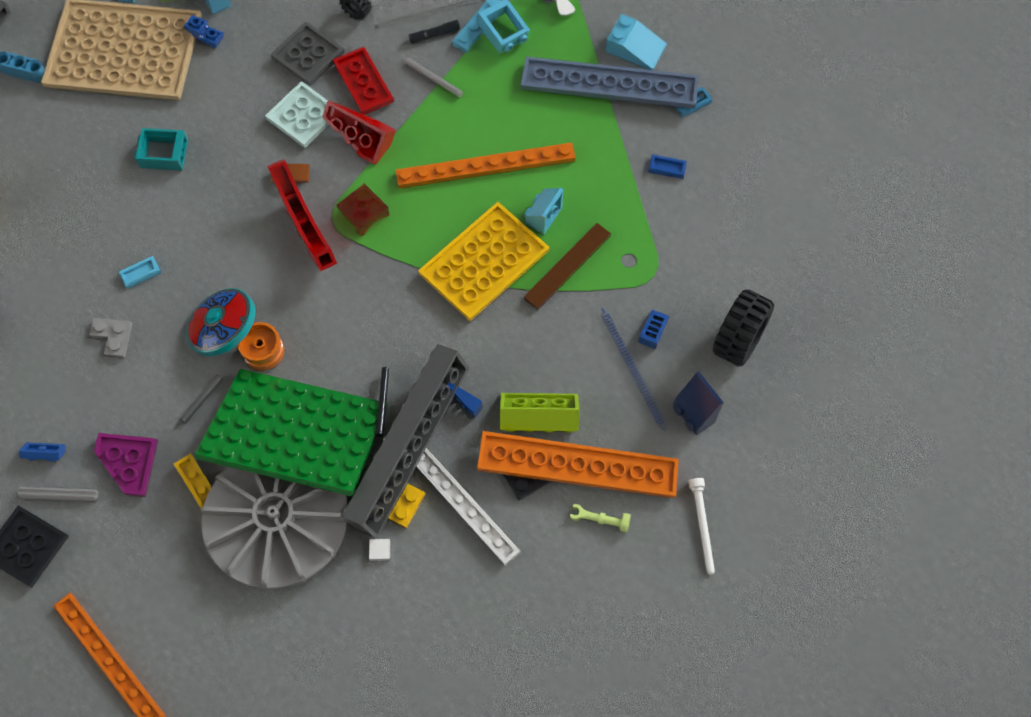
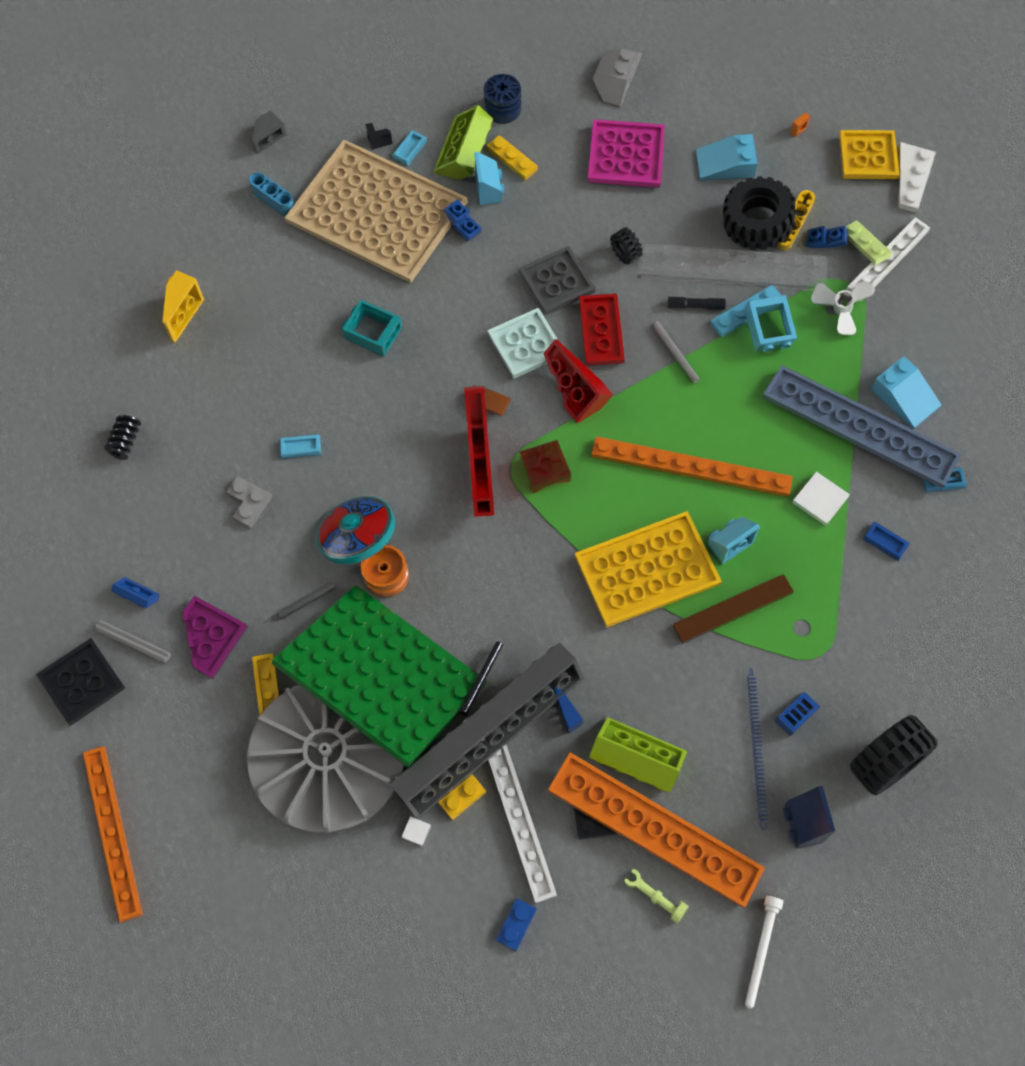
camera: 25 degrees right, 0 degrees up
none -> blue plate [496,898,537,952]
none -> white tile [792,472,850,526]

